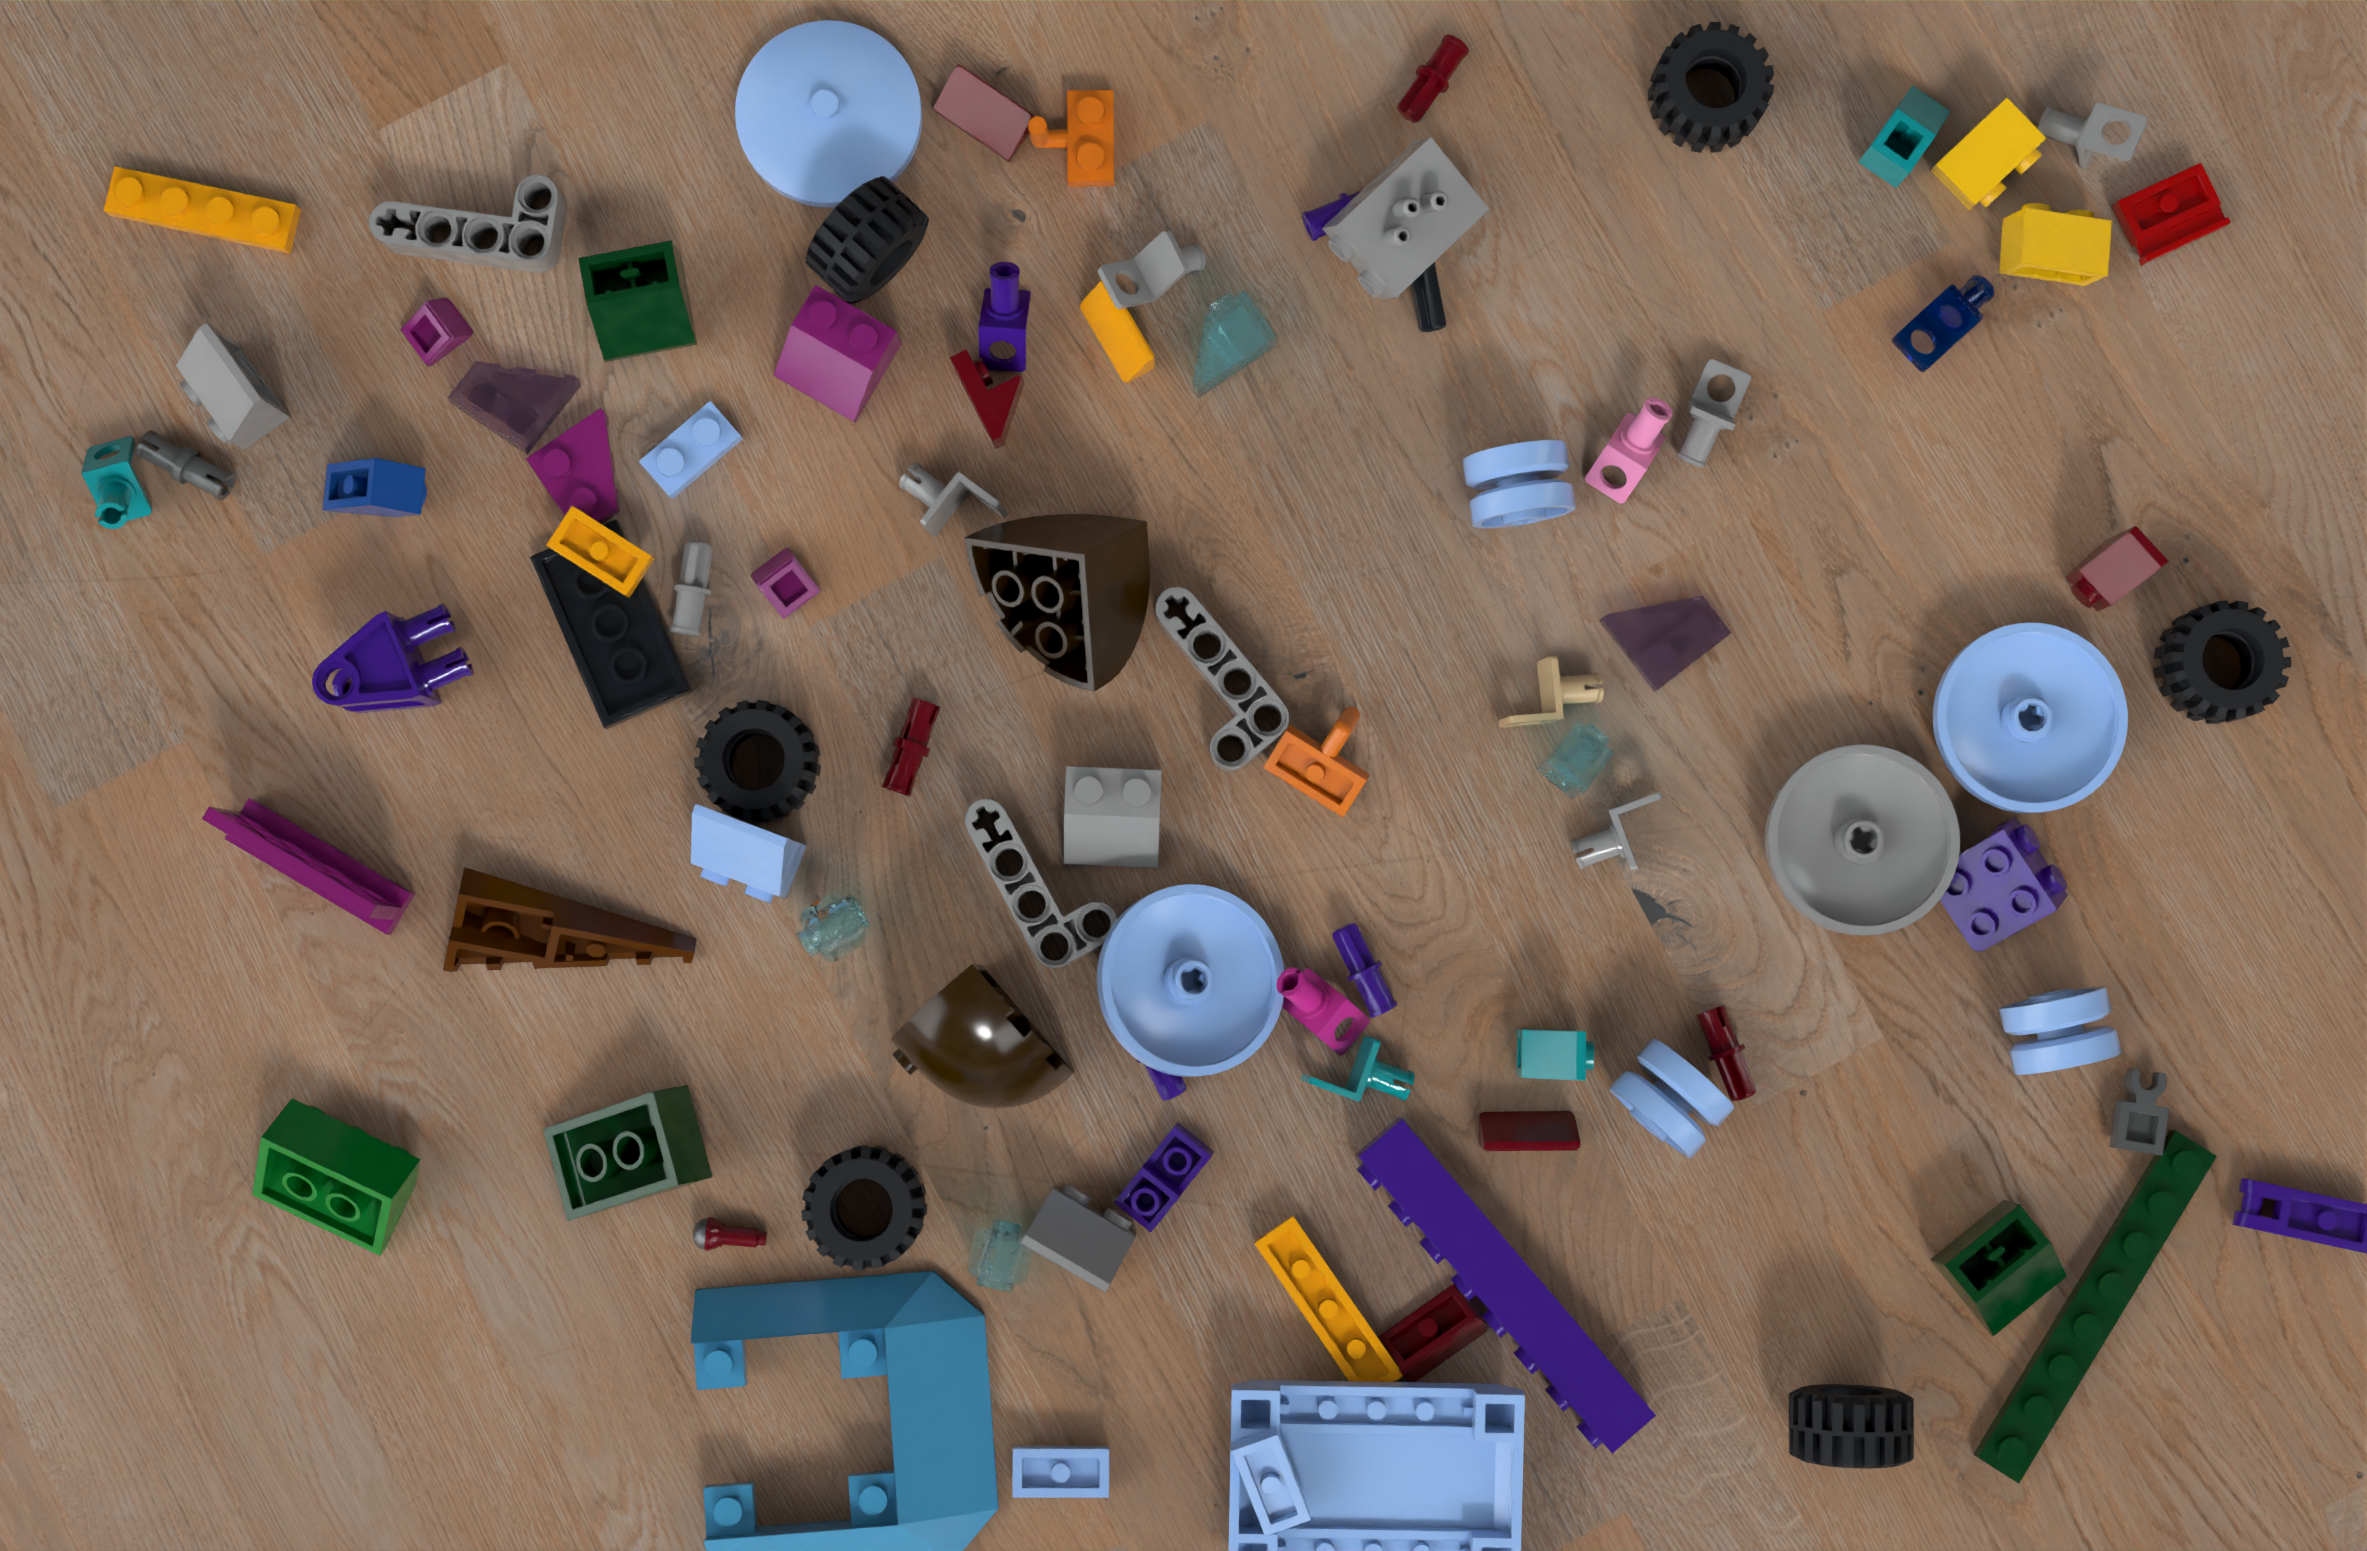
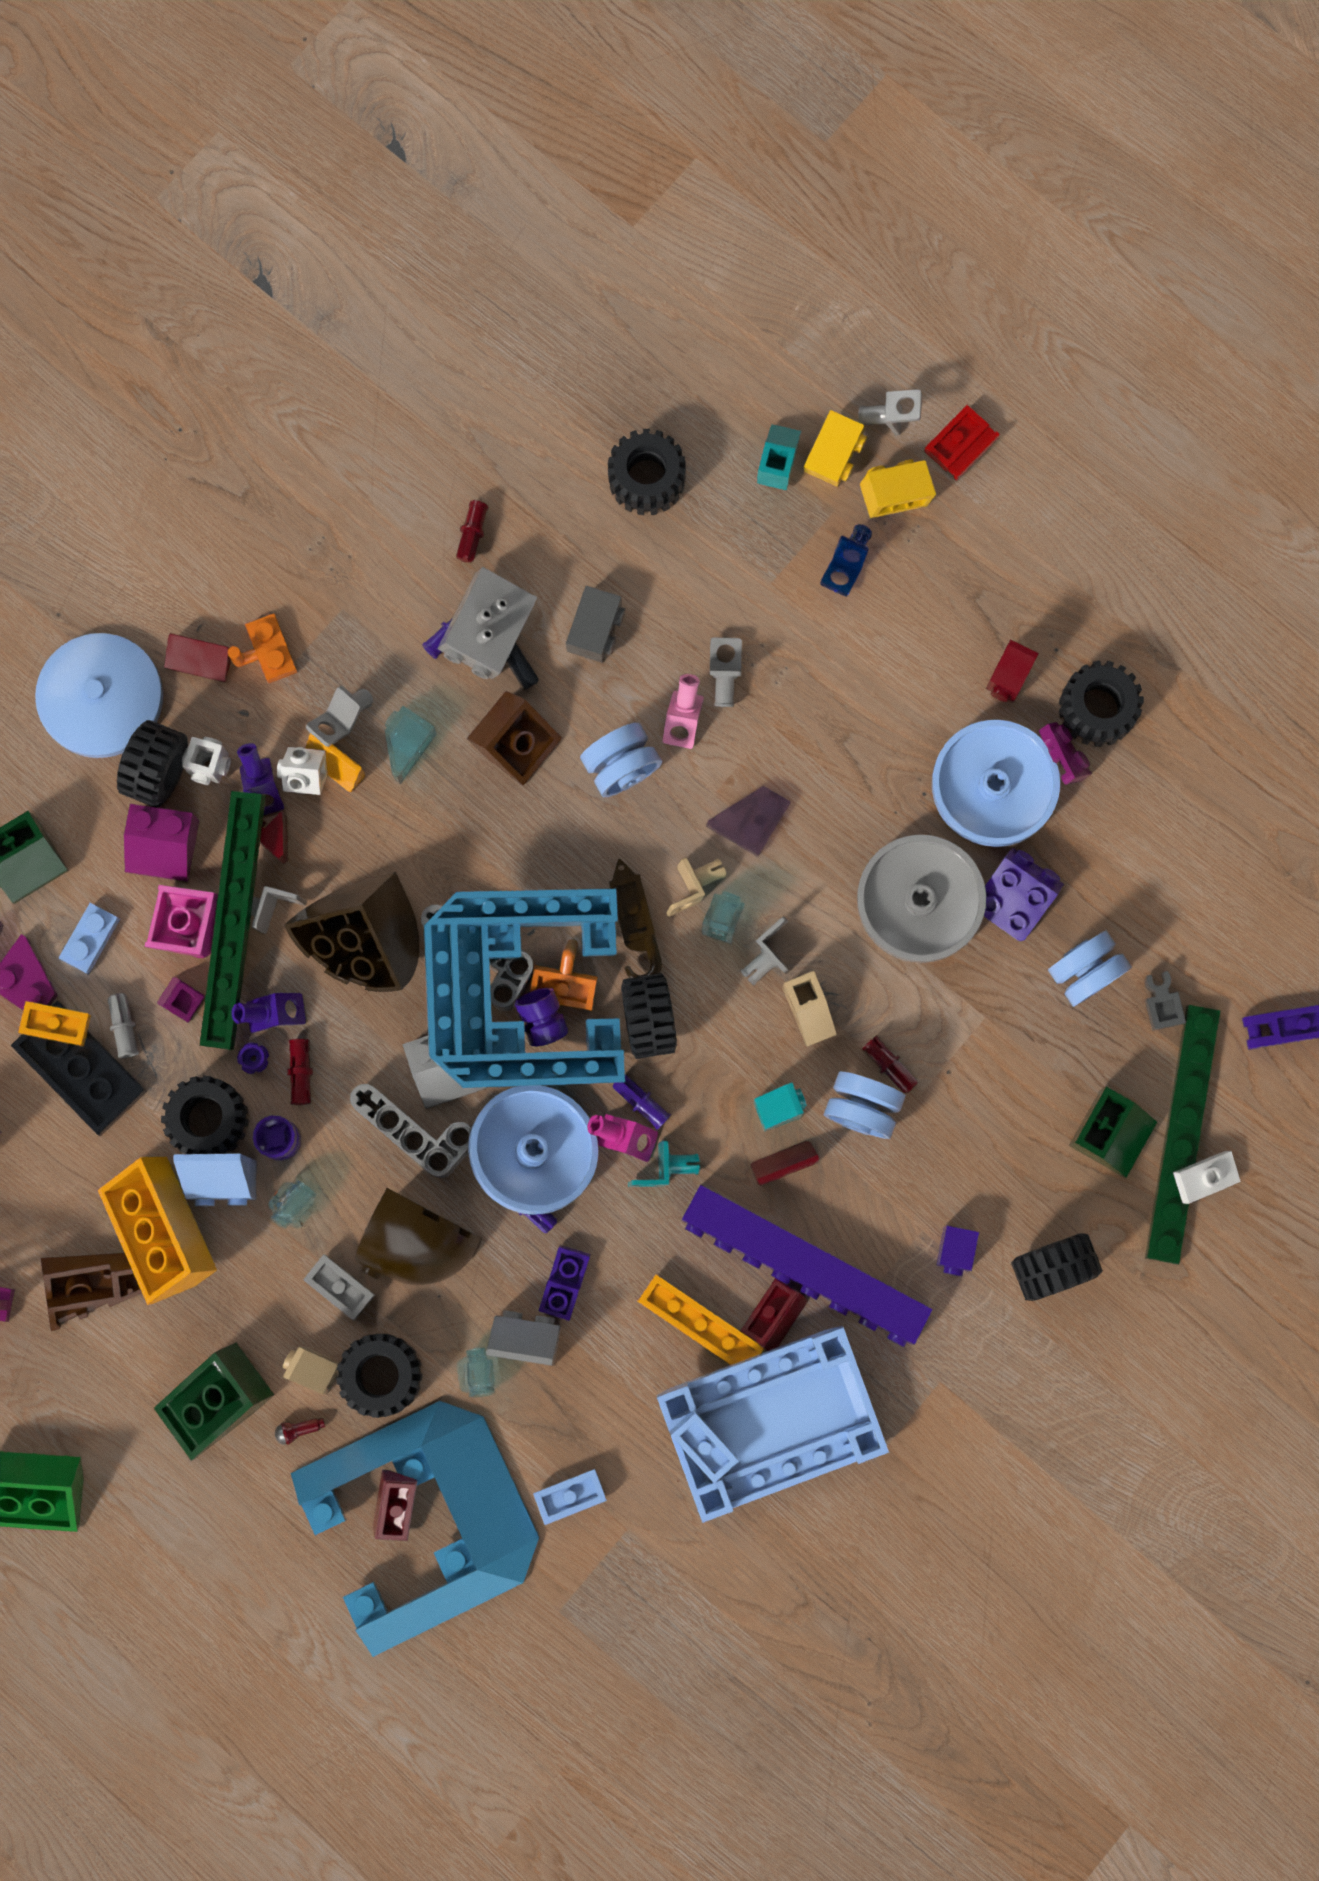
camera: 20 degrees left, 5 degrees down
none -> light orange slope [98,1157,217,1305]
none -> dark pink slope [144,885,218,958]
none -> white brick [182,737,231,785]
none -> dark green plate [199,791,266,1050]
none -> dark purple bracket [232,993,306,1033]
none -> dark purple plate [237,1042,269,1074]
none -> dark purple wheel [253,1115,301,1161]
none -> white brick [277,747,327,795]
none -> tan slope [282,1347,339,1394]
none -> light grey plate [303,1254,375,1321]
none -> dark red slope [373,1469,417,1541]
none -> dark azure slope [424,889,625,1088]
none -> reddish brown slope [466,691,562,786]
none -> dark purple wheel [515,988,569,1047]
none -> dark grey brick [566,586,626,663]
none -> dark brown plate [609,859,662,978]
none -> black tyre [621,973,677,1059]
none -> tan slope [782,971,837,1047]
none -> dark purple brick [936,1226,979,1277]
none -> magenta wing [1039,722,1092,785]
none -> white plate [1173,1151,1241,1204]

